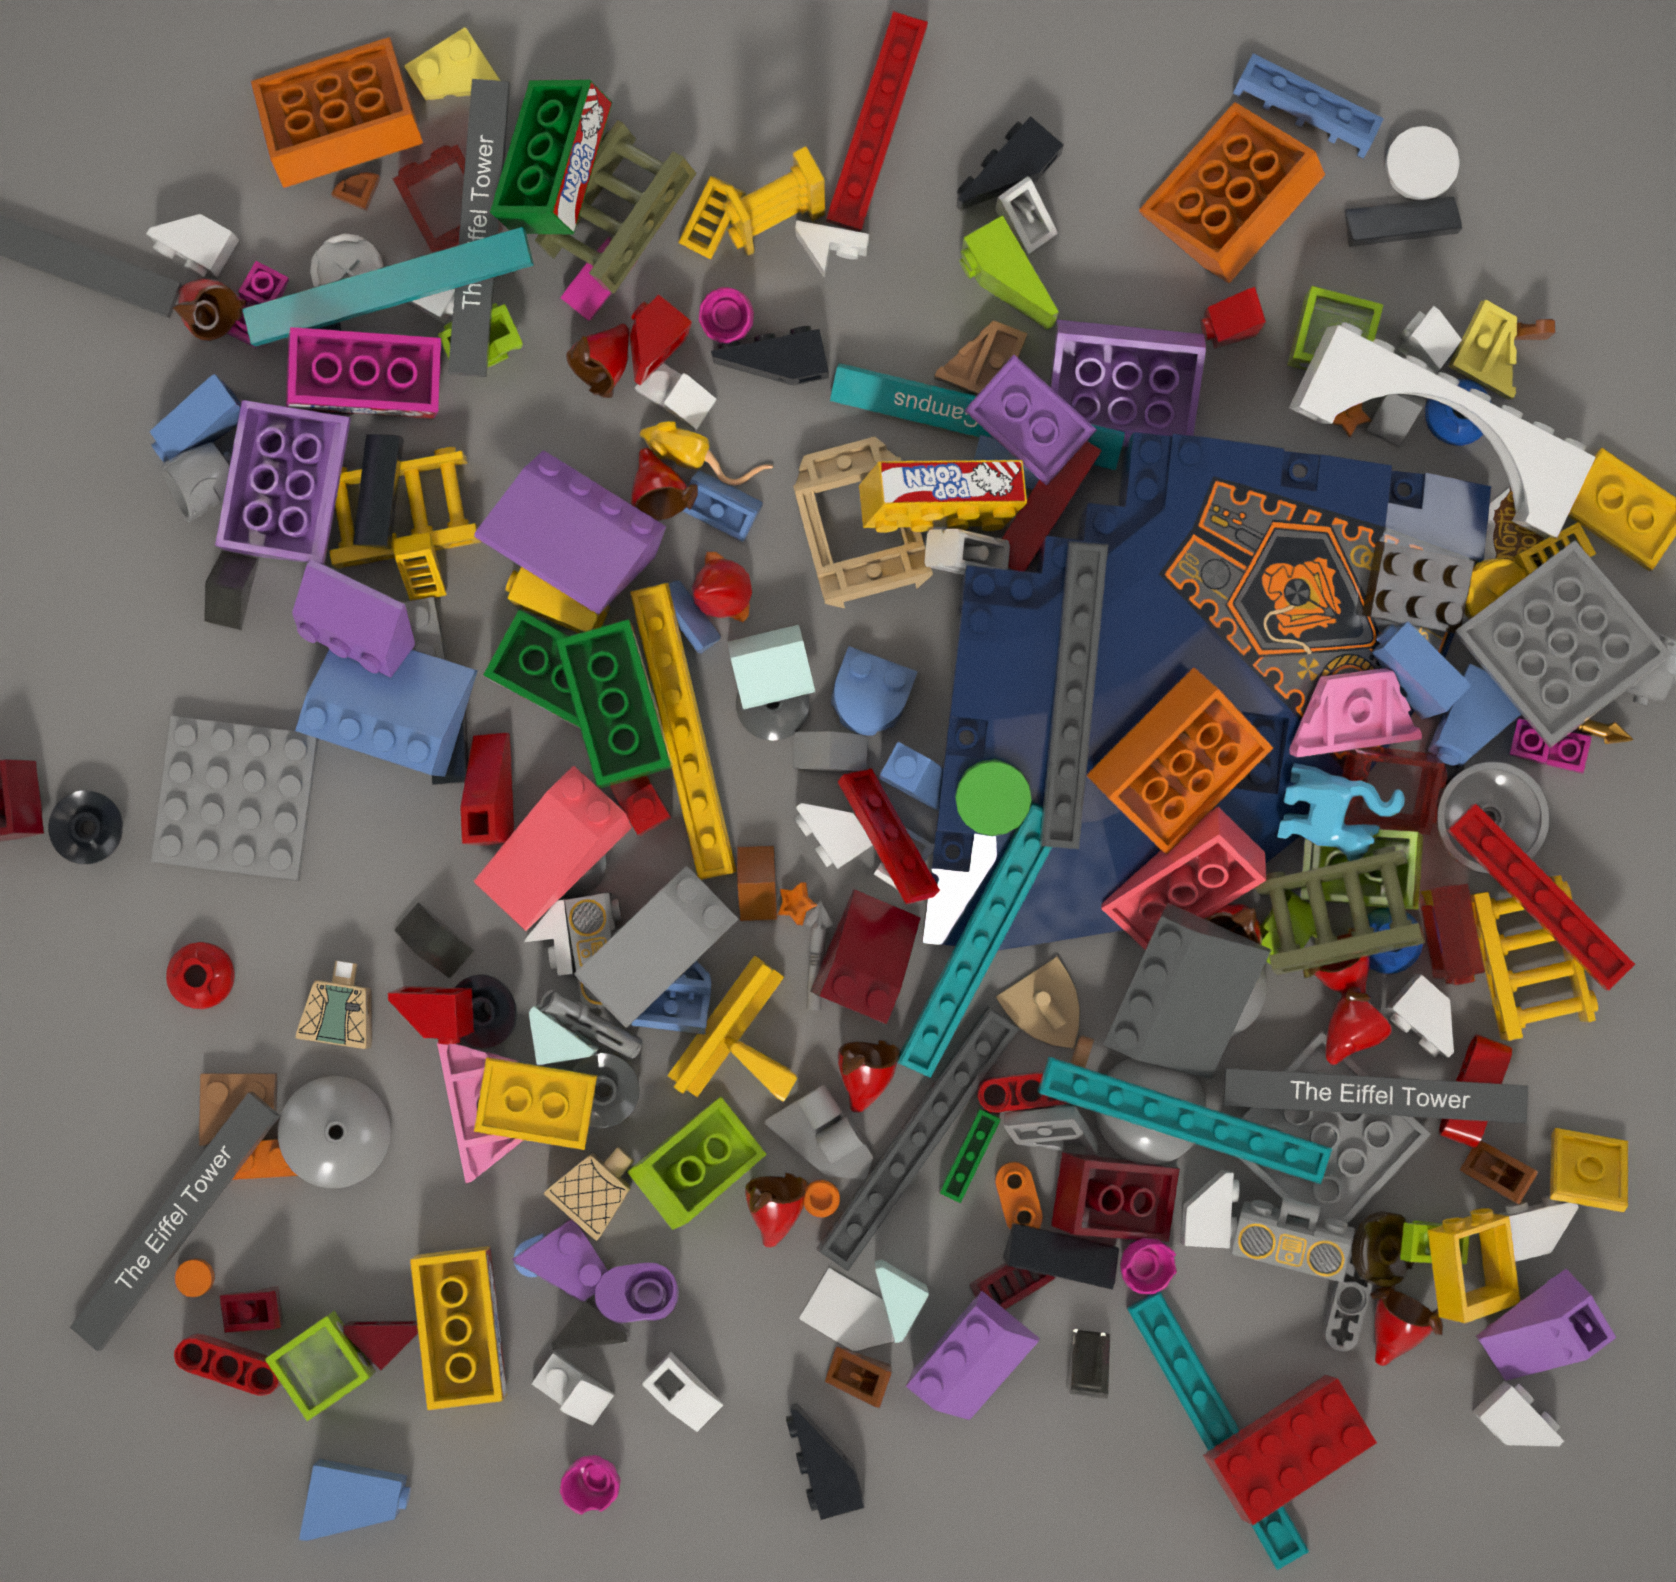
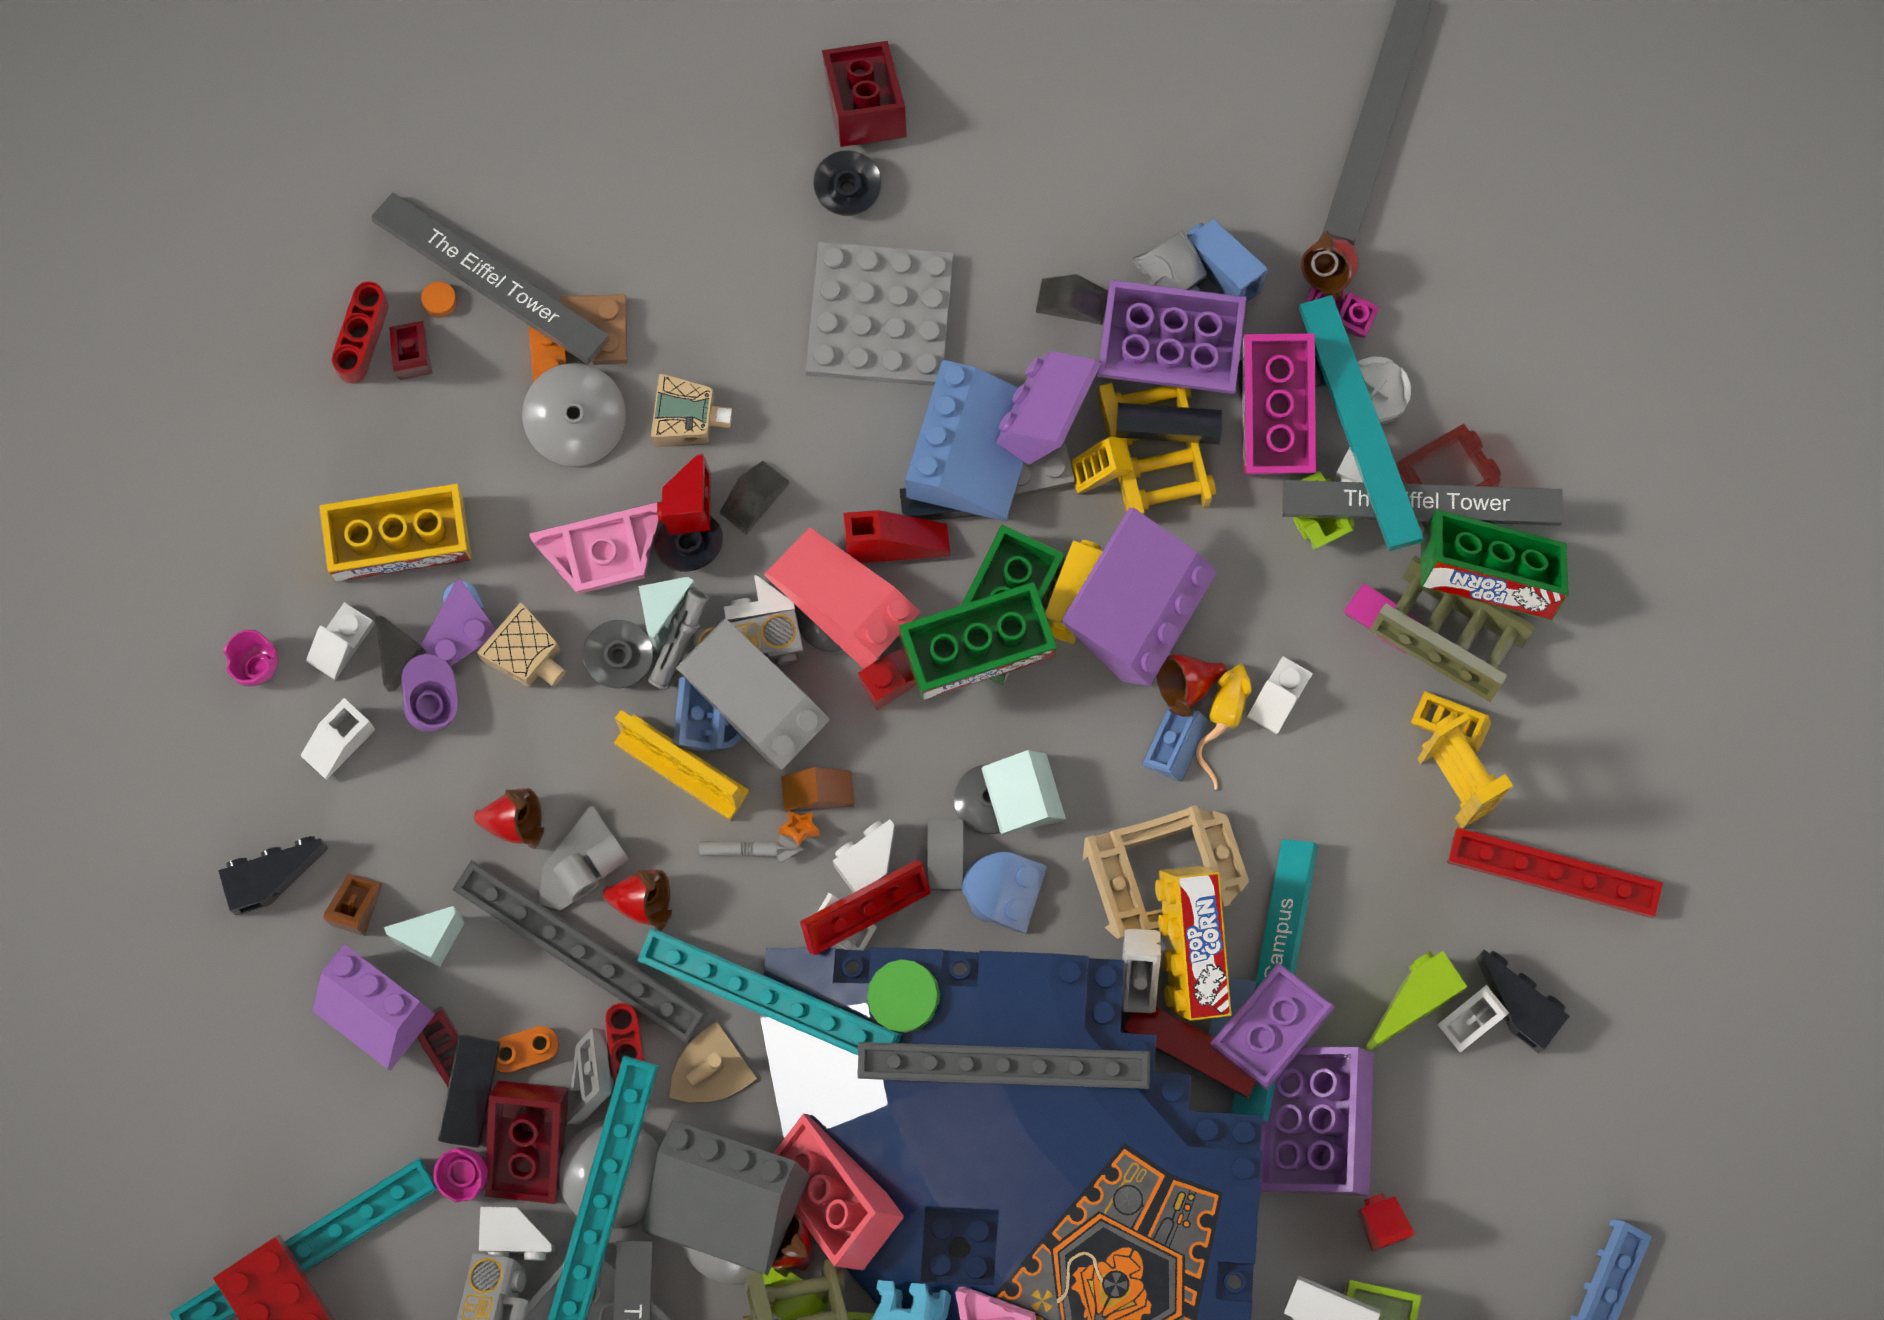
camera: 85 degrees right, 10 degrees down
white slope [146,214,239,278] -> none
red piece [166,942,235,1009] -> none
orange slope [251,37,423,188] -> none
piece [265,1310,376,1421] -> none
medium blue slope [299,1459,411,1541] -> none
dark orange tile [331,172,381,211] -> none
dark red slope [344,1320,418,1370] -> none
light yellow wing [404,27,500,100] -> none
yellow tile [474,1057,598,1150] -> none
hat [566,323,630,398] -> none
lime slope [627,1097,767,1230] -> none
red slope [630,294,692,386] -> none
yellow tile [630,583,737,880] -> none
medium blue slope [669,580,721,654] -> none
red hat [692,551,752,622] -> none
dark pink hair [699,287,754,344] -> none
black slope [711,326,829,386] -> none
yellow slope [724,1036,797,1102] -> none
white slope [795,221,869,277] -> none
white sticker [799,1268,894,1351] -> none
orange tile [804,1179,840,1218] -> none
dark red slope [810,889,921,1024] -> none
medium blue slope [879,742,944,812] -> none
medium nougat wing [934,320,1028,395] -> none
green piece [939,1108,1001,1204] -> none
clear smoke slope [1066,1329,1110,1399] -> none
medium nougat tile [1070,1035,1094,1068] -> none
orange slope [1086,667,1273,855] -> none
orange slope [1139,102,1325,284] -> none

